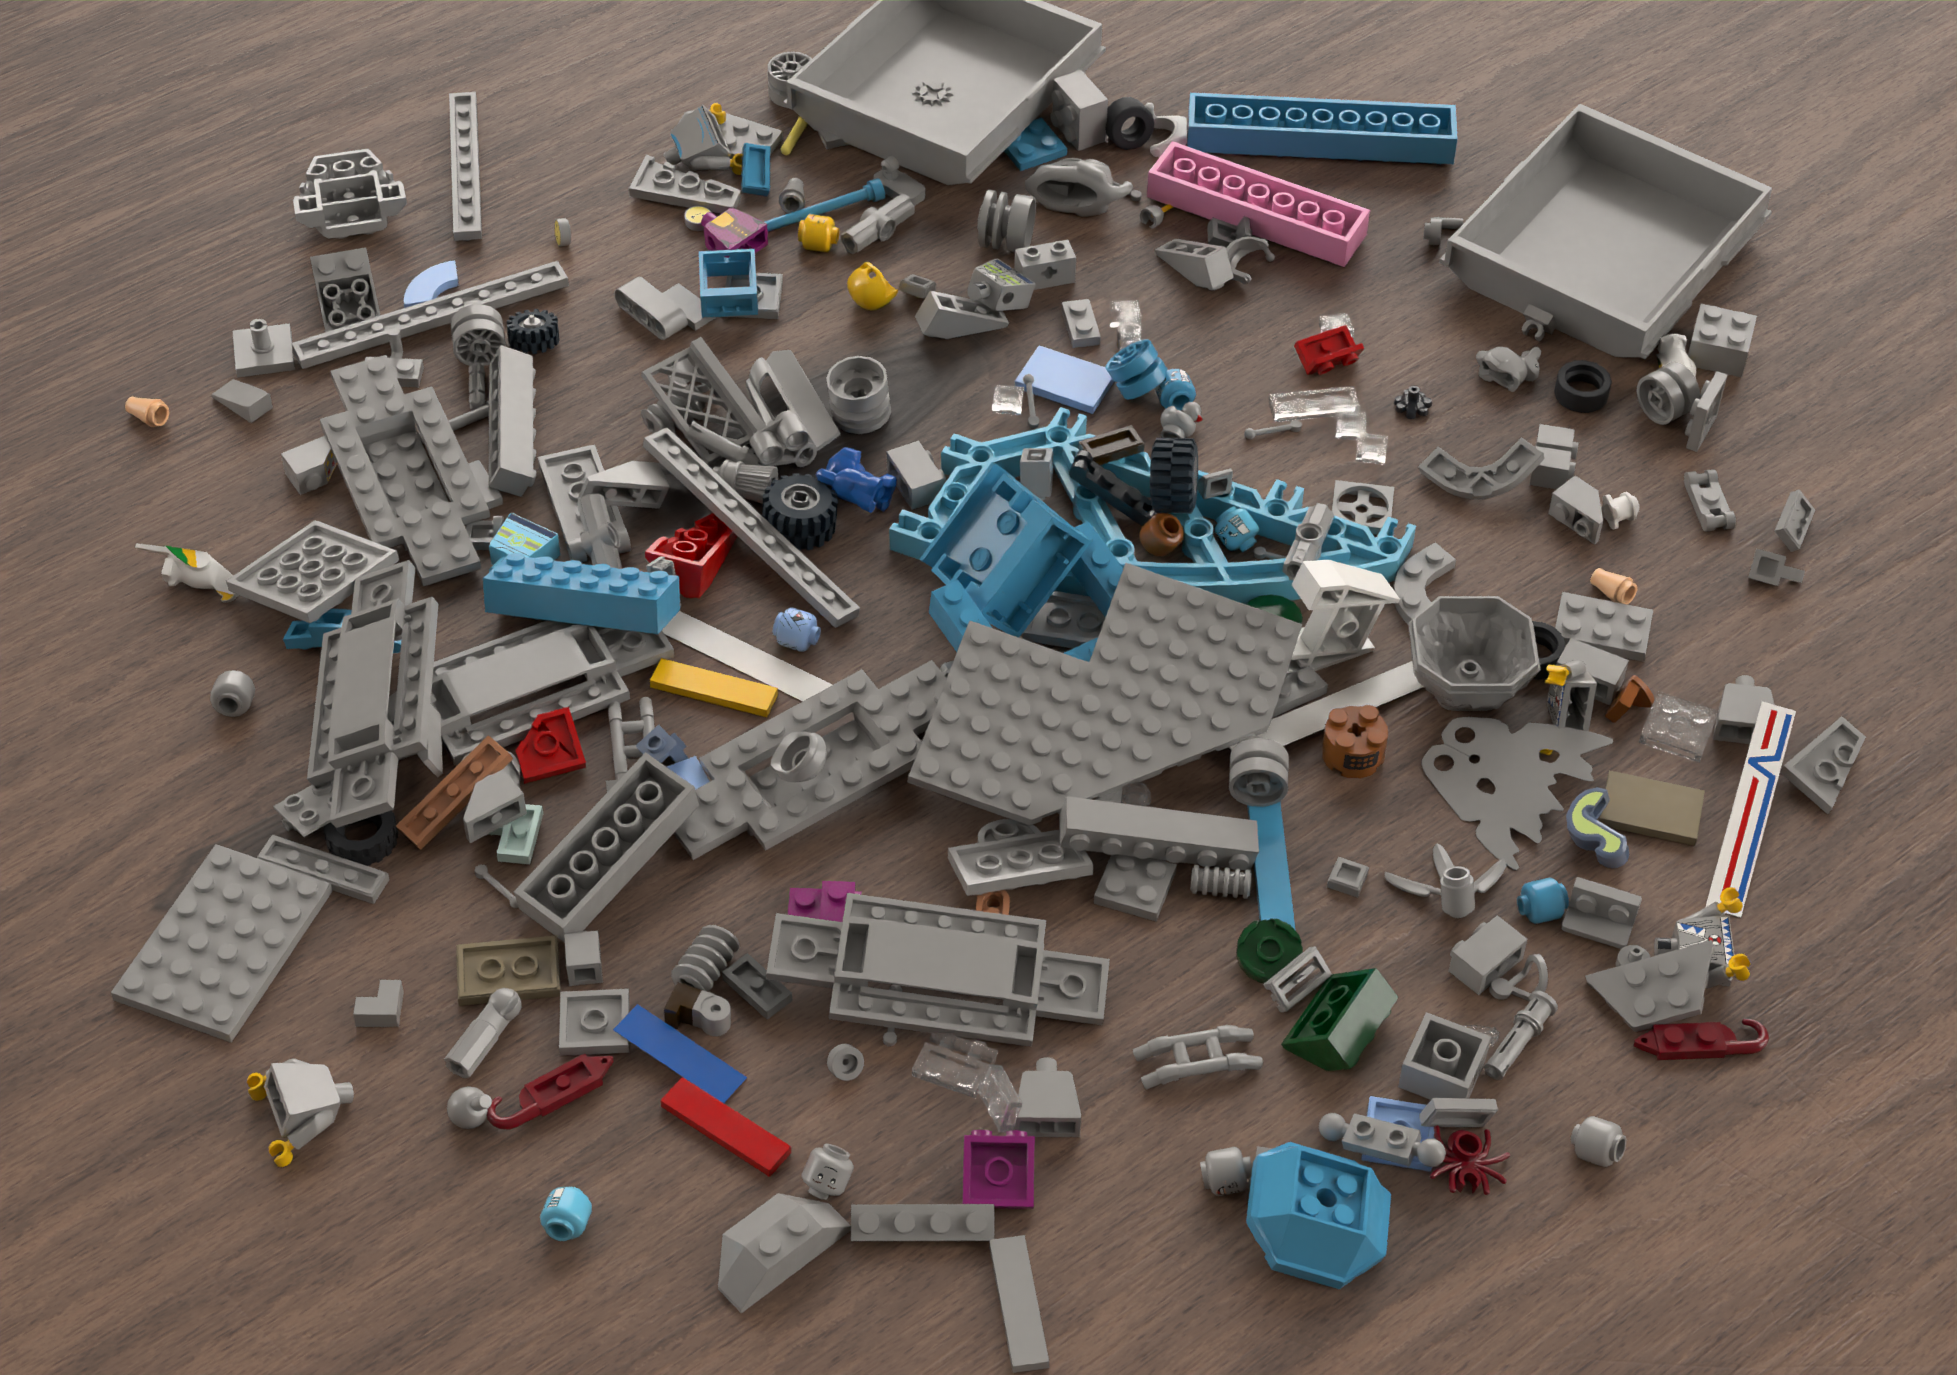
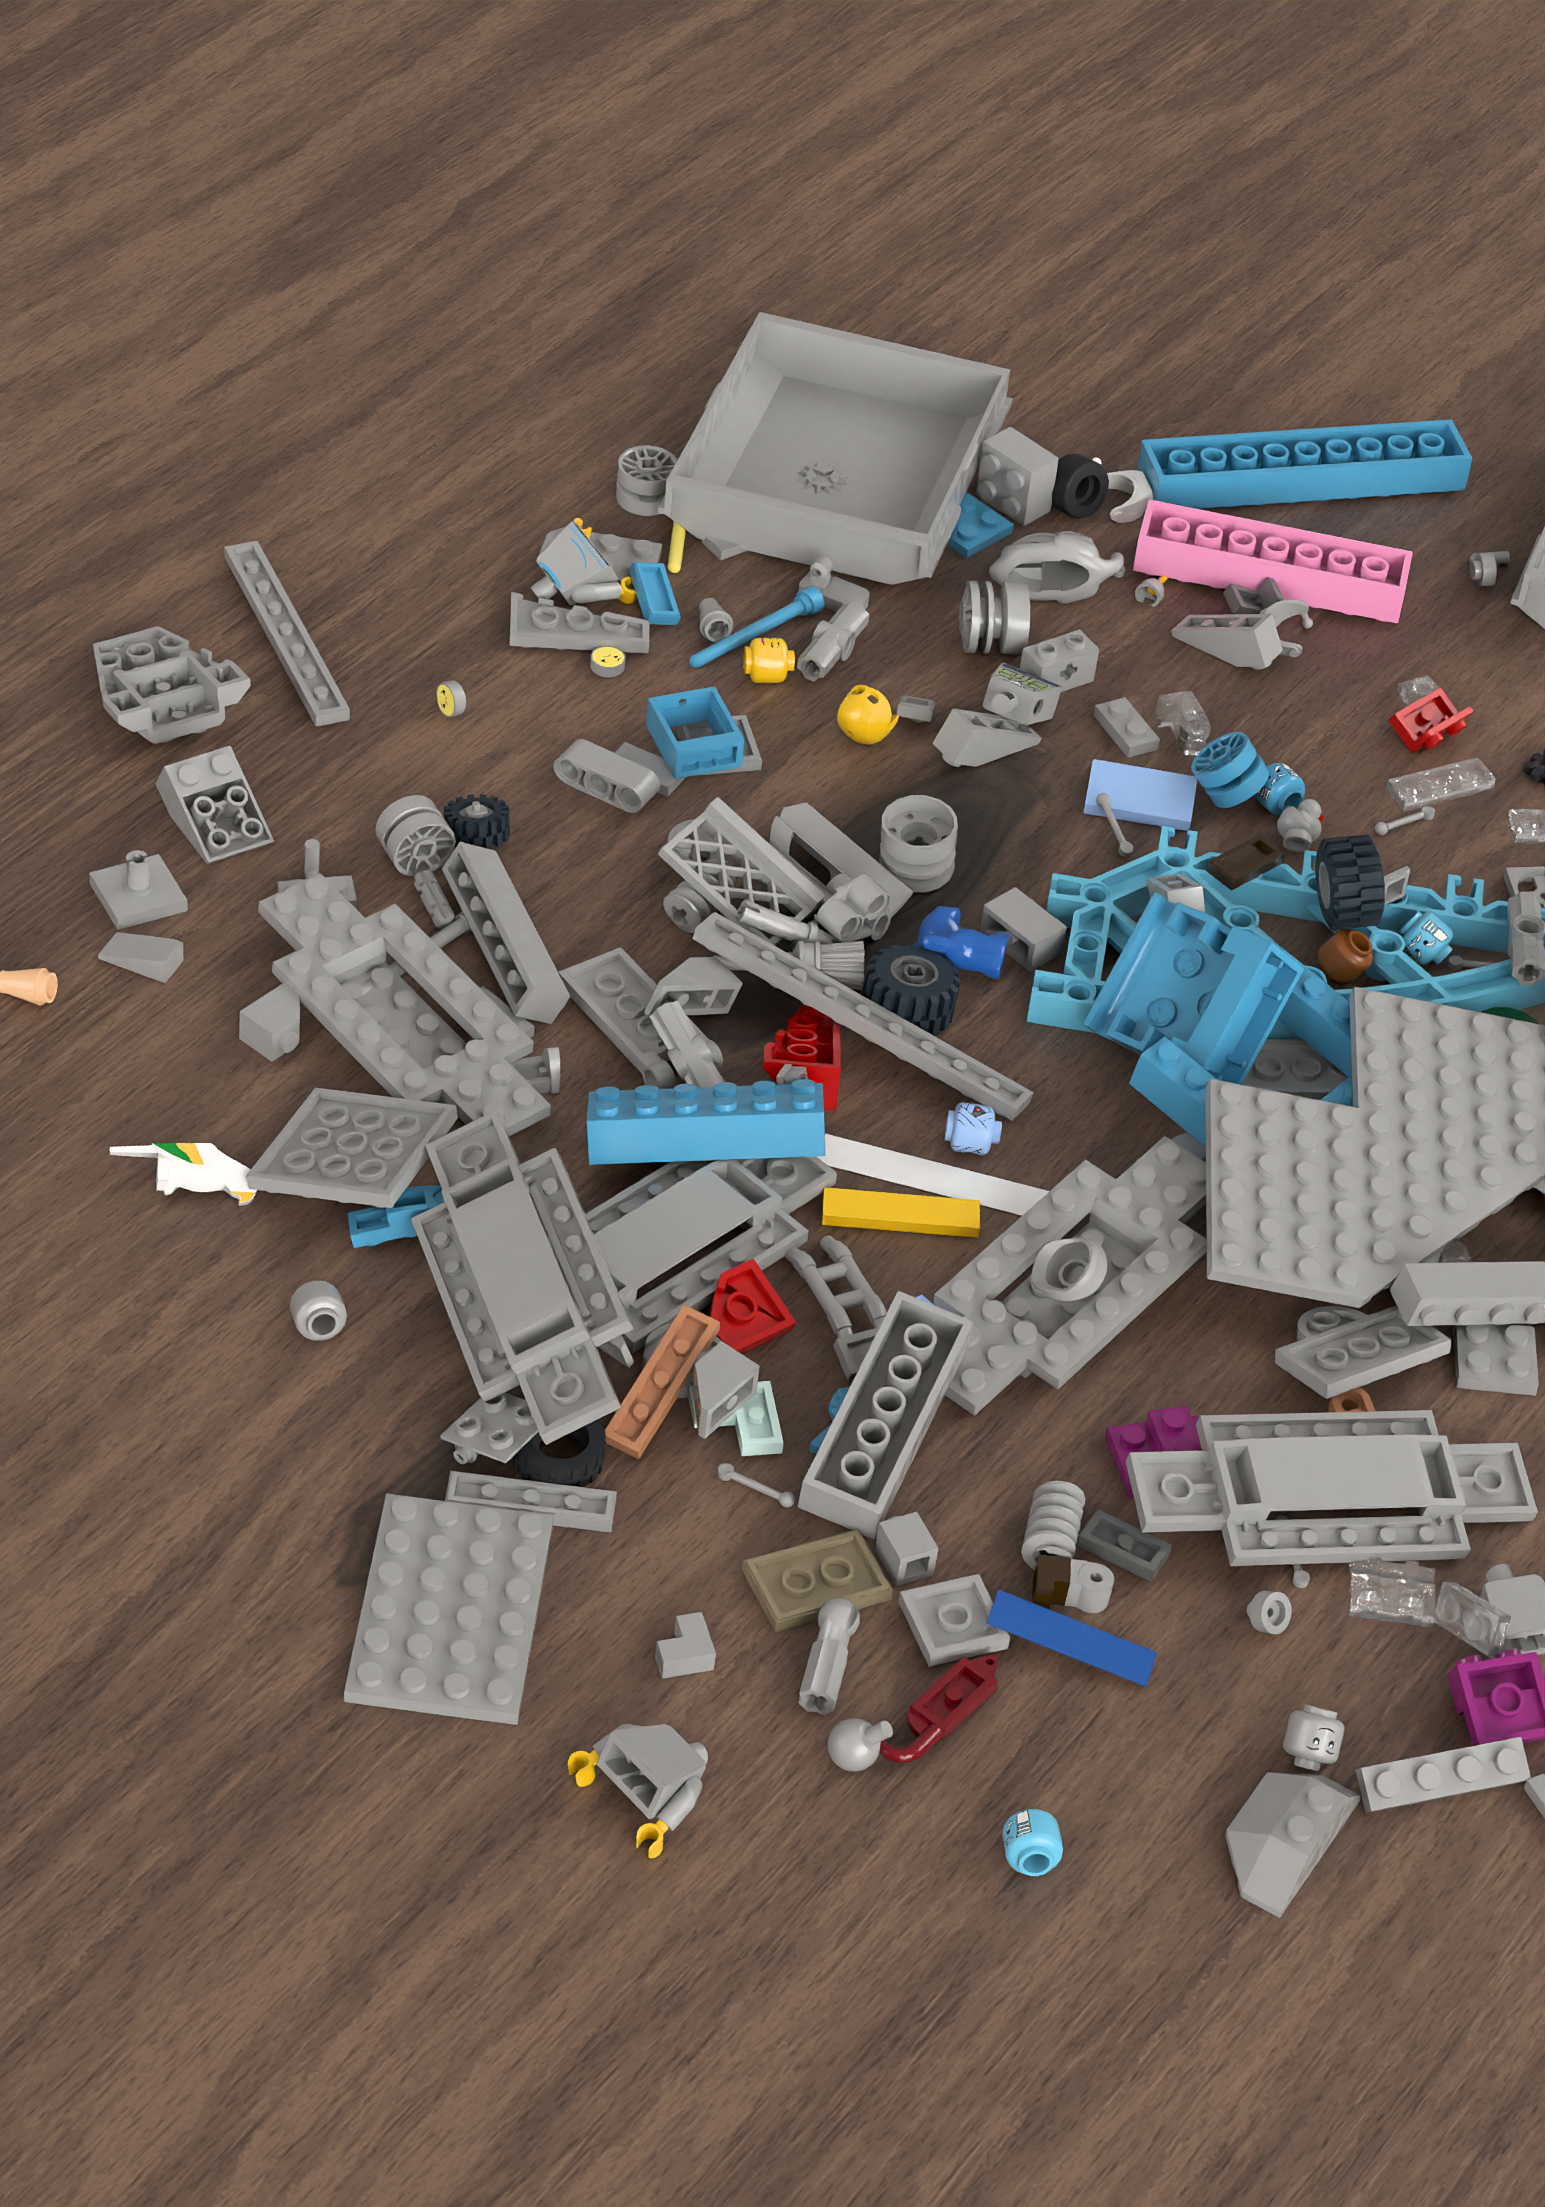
camera: 20 degrees left, 5 degrees down
light grey plate [291,261,569,369] -> none
light blue tile [404,260,459,308] -> none
medium azure torso [489,512,561,572] -> none
sand blue bracket [636,725,689,763] -> none
red tile [660,1077,791,1177] -> none
magenta torso [701,208,768,258] -> none
clear plate [992,385,1024,415] -> none
black plate [1069,450,1157,526] -> none
clear plate [1336,410,1366,441] -> none

